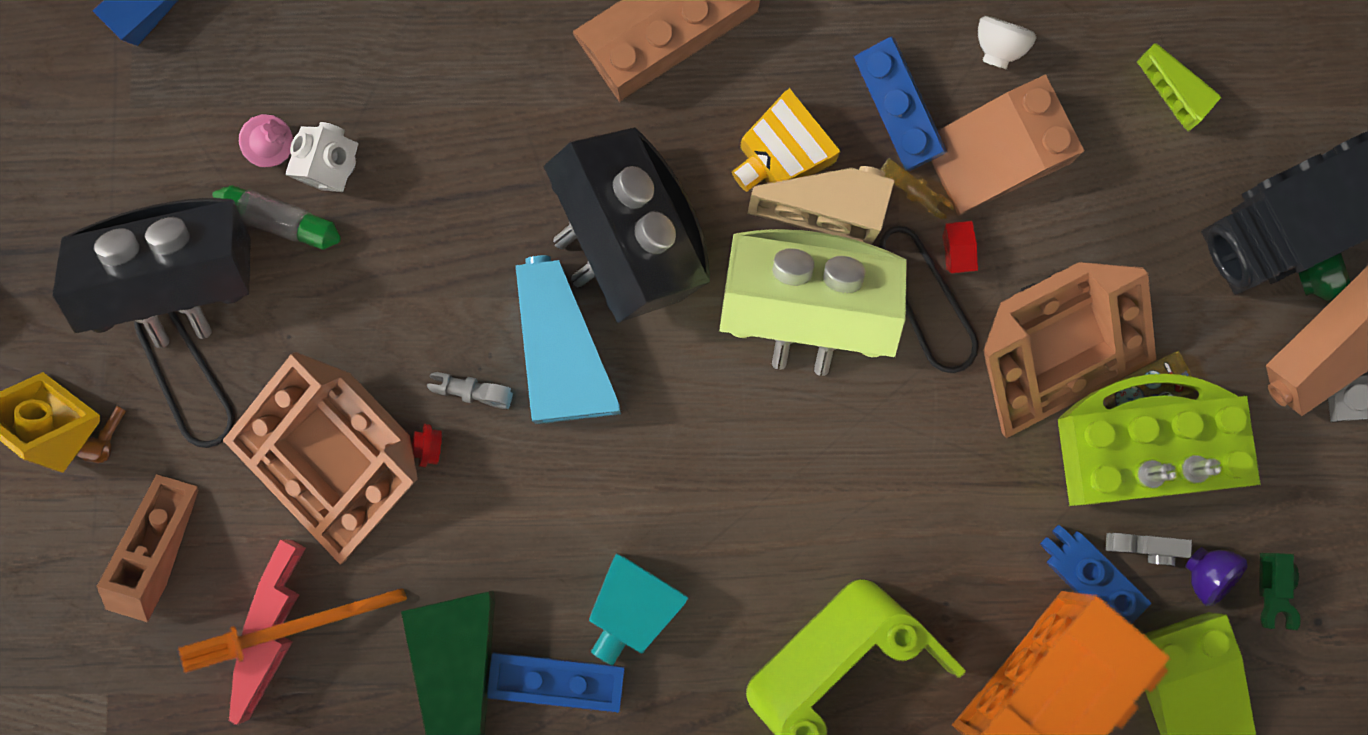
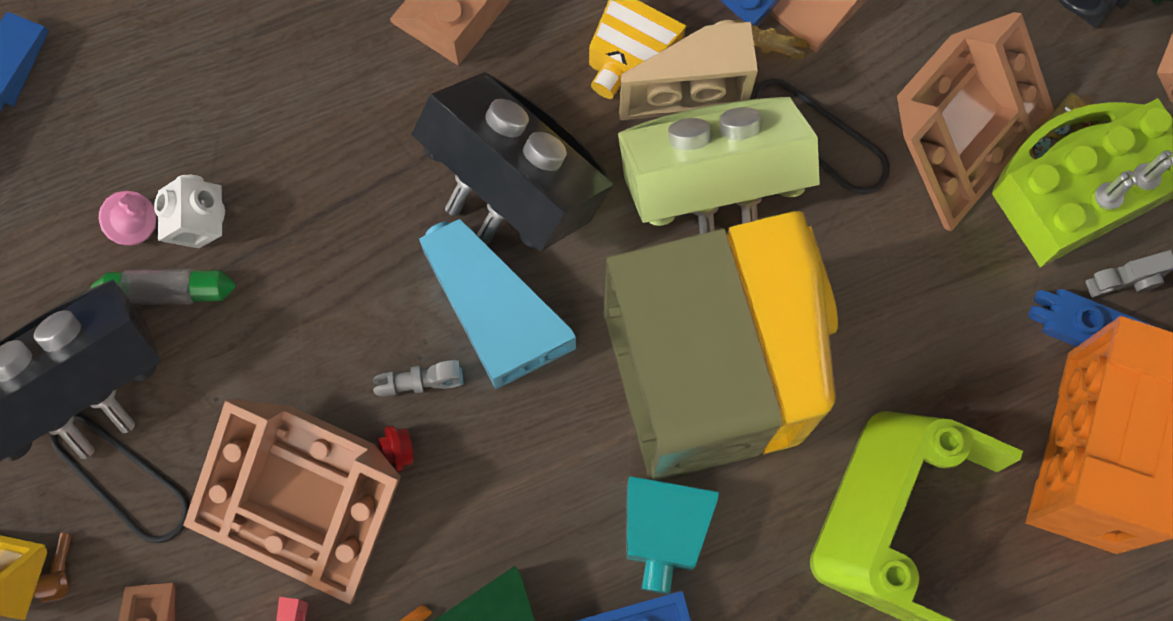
camera: 20 degrees left, 10 degrees down
red piece [942,221,978,273] -> none
none -> olive piece [604,211,838,482]

